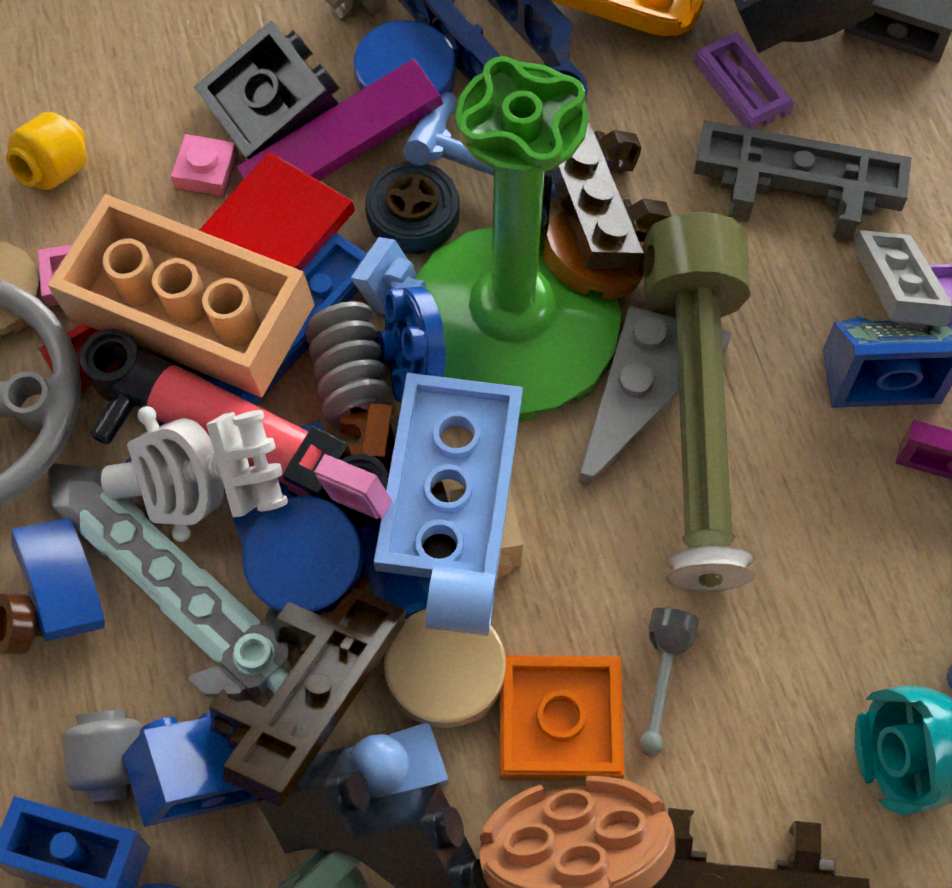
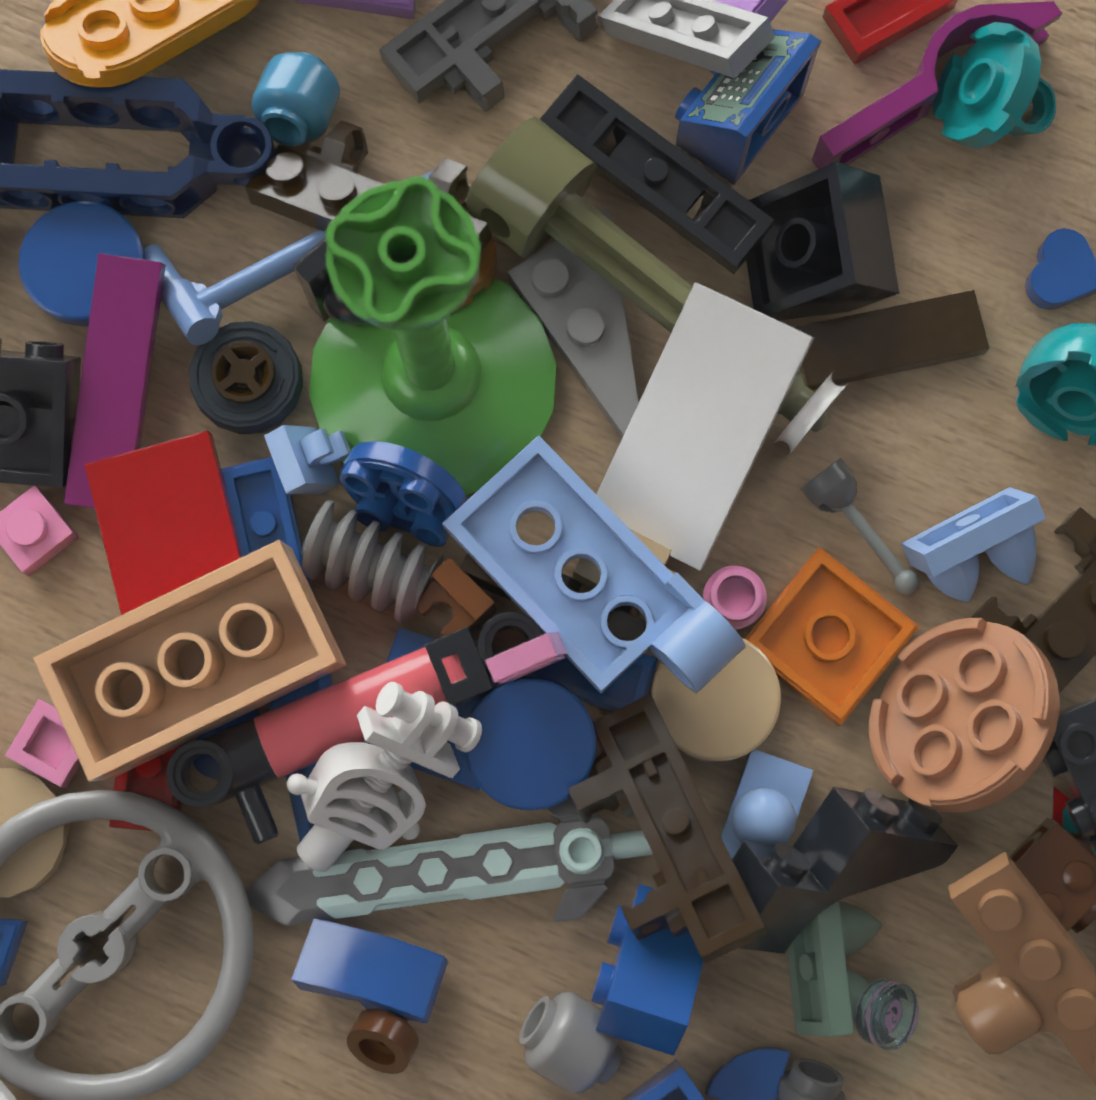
camera: 50 degrees left, 15 degrees up
none -> dark azure head [251,52,340,146]
none -> black hinge [540,74,774,274]
none -> white tile [596,283,814,571]
none -> bright pink plate [702,566,767,630]
none -> black slope [746,162,899,321]
none -> dark brown tile [793,290,990,390]
none -> light blue tile [901,487,1046,602]

